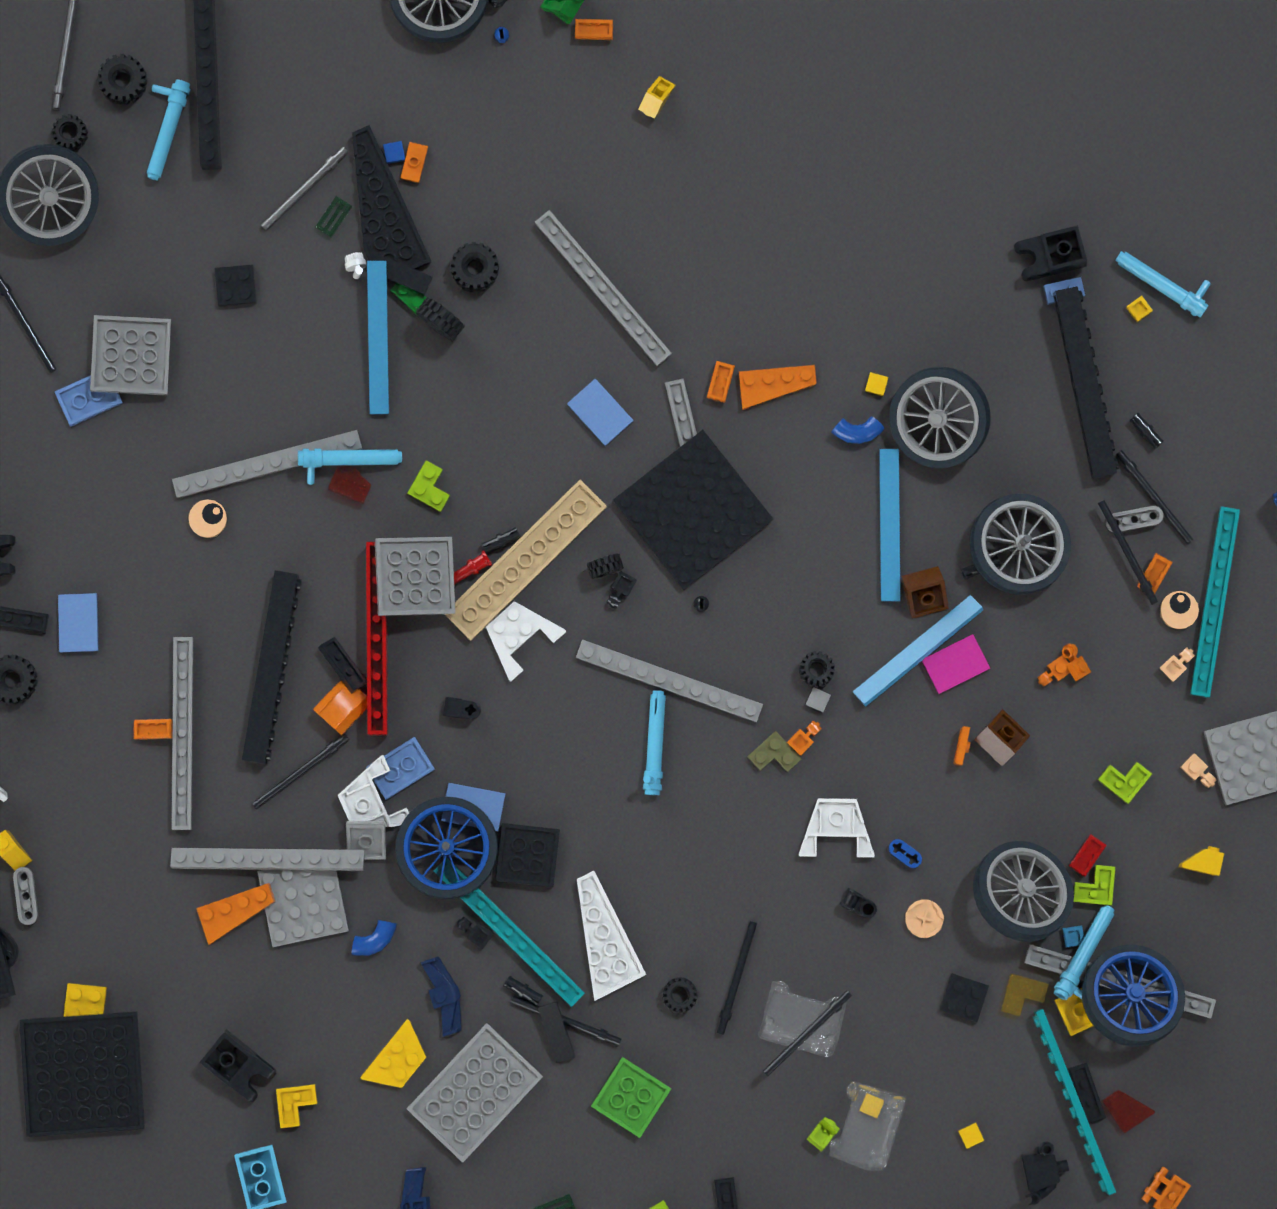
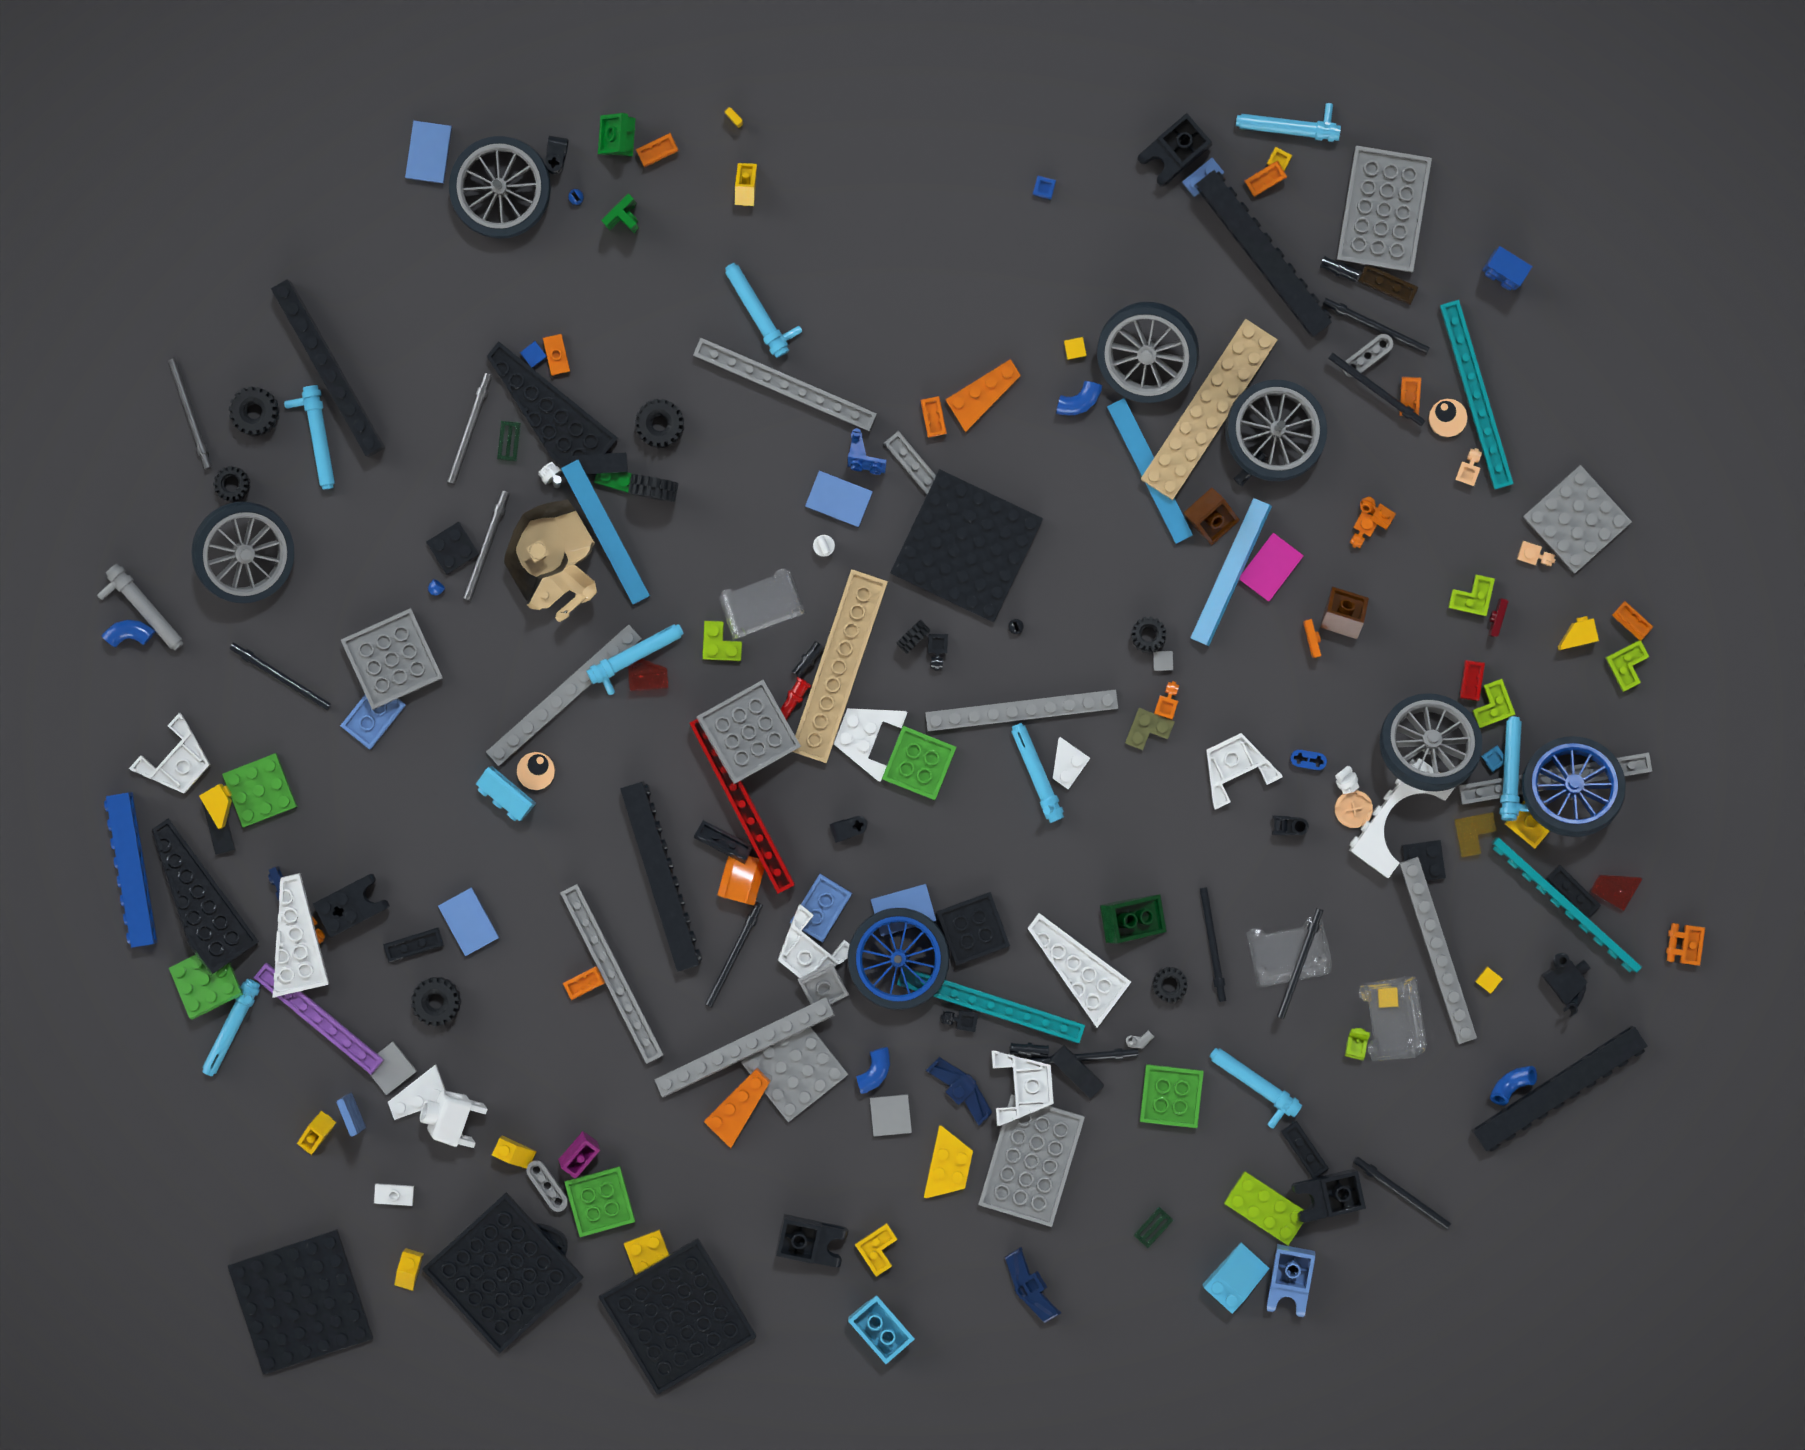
camera: 20 degrees left, 5 degrees up
none -> blue hinge [428,579,445,596]
none -> flat silver bar [463,490,509,601]
none -> medium azure slope [476,766,536,821]
none -> tan piece [504,500,597,622]
none -> magenta brick [558,1131,600,1179]
none -> bright green plate [565,1166,636,1237]
none -> green bracket [601,193,639,233]
none -> clear windscreen [718,568,807,640]
none -> yellow tile [725,107,743,128]
none -> medium azure cylinder [725,263,802,358]
none -> white piece [813,535,835,557]
none -> blue plate [847,428,887,475]
none -> light grey tile [870,1094,912,1136]
none -> bright green plate [882,726,956,800]
none -> white wing [991,1051,1054,1126]
none -> blue tile [1033,176,1056,200]
none -> white wing [1053,737,1090,789]
none -> dark green slope [1100,894,1167,944]
none -> light grey arm [1126,1030,1155,1049]
none -> tan plate [1140,319,1278,500]
none -> medium azure cylinder [1209,1048,1302,1129]
none -> orange plate [1244,160,1287,197]
none -> white piece [1335,766,1359,794]
none -> light grey plate [1336,146,1432,273]
none -> white arch [1349,758,1455,878]
none -> dark brown tile [1357,265,1418,305]
none -> light grey plate [1399,857,1477,1044]
none -> dark red plate [1488,598,1509,637]
none -> lime plate [1605,640,1649,692]
none -> orange plate [1612,601,1653,641]

